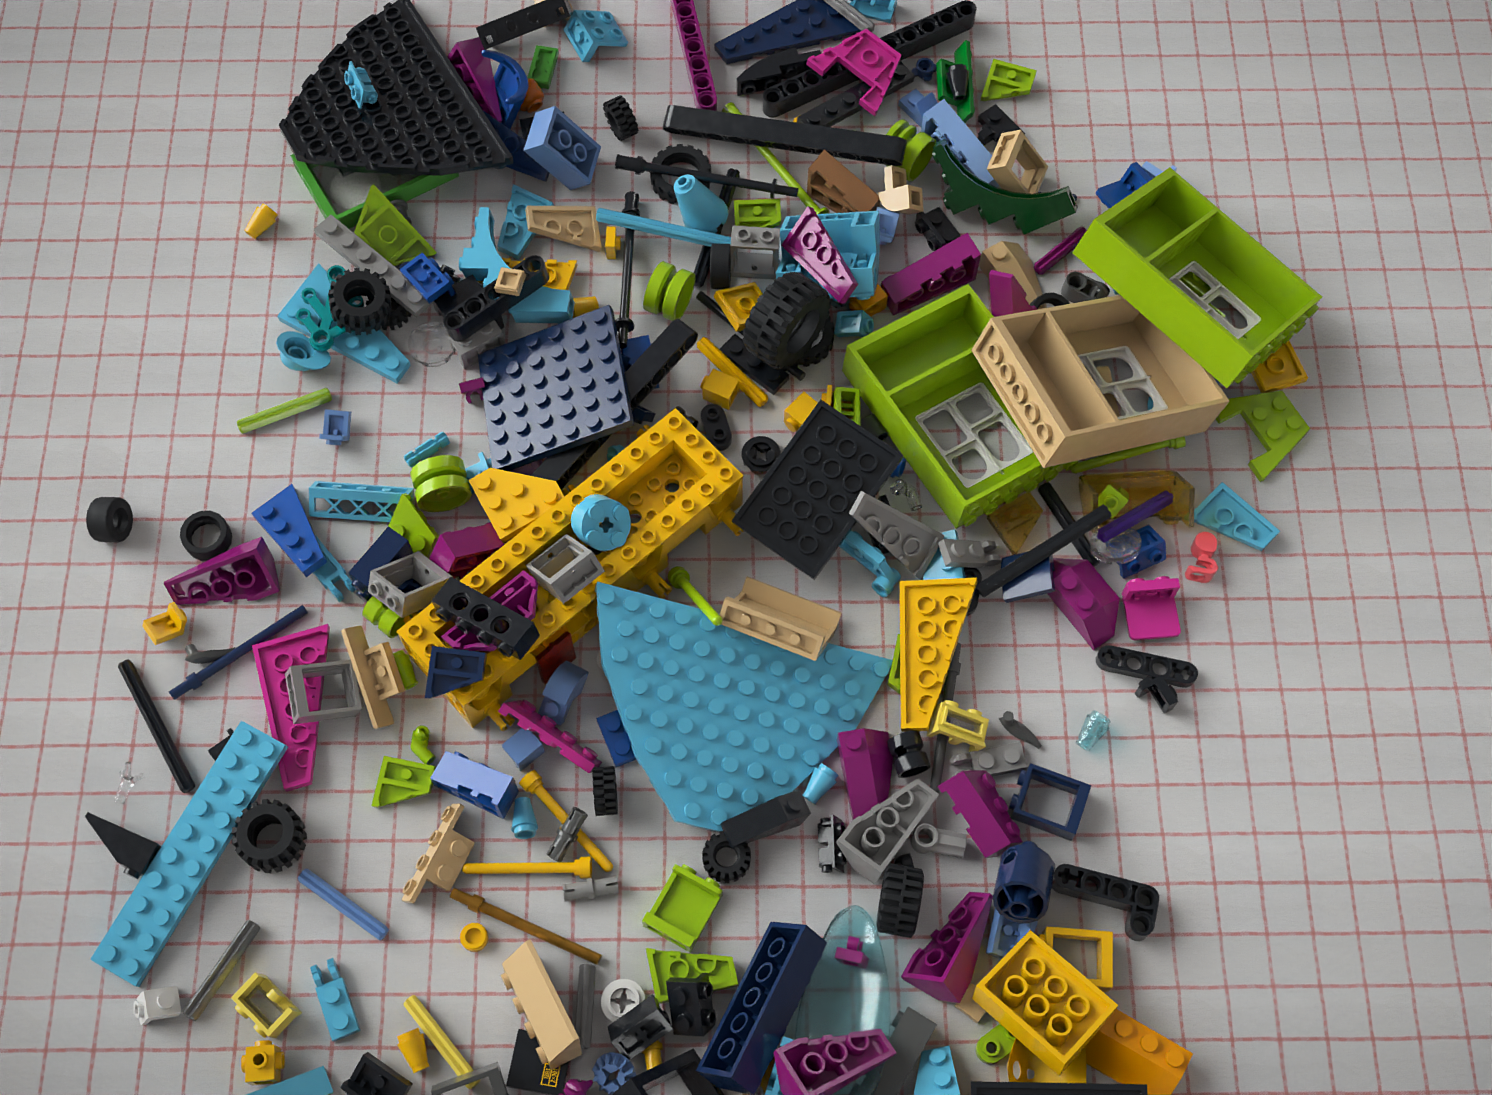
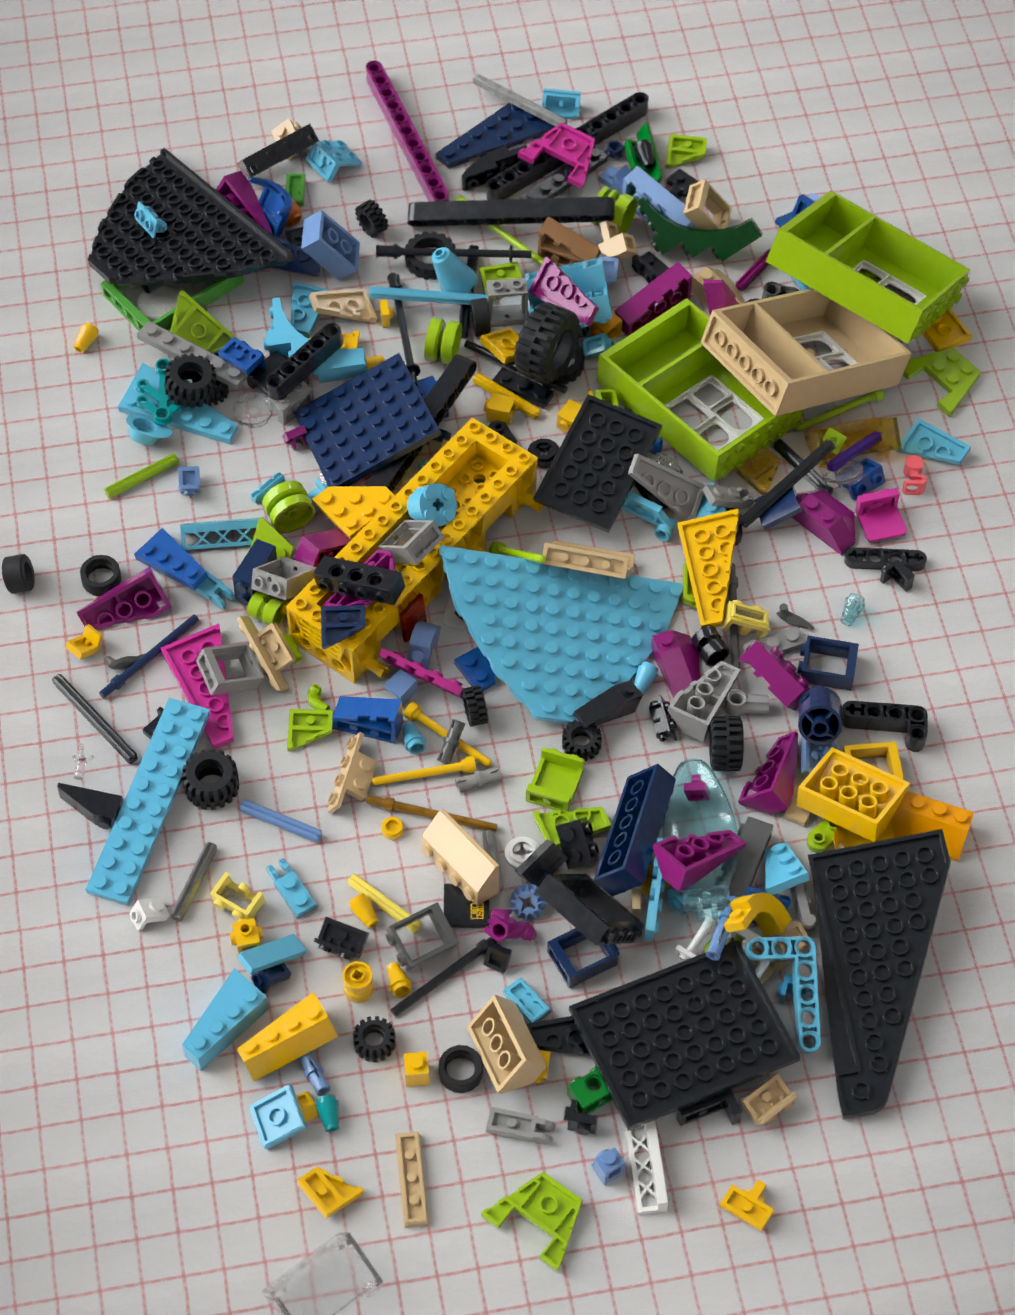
camera: 10 degrees left, 10 degrees down
tan tile [494,267,526,296] -> none

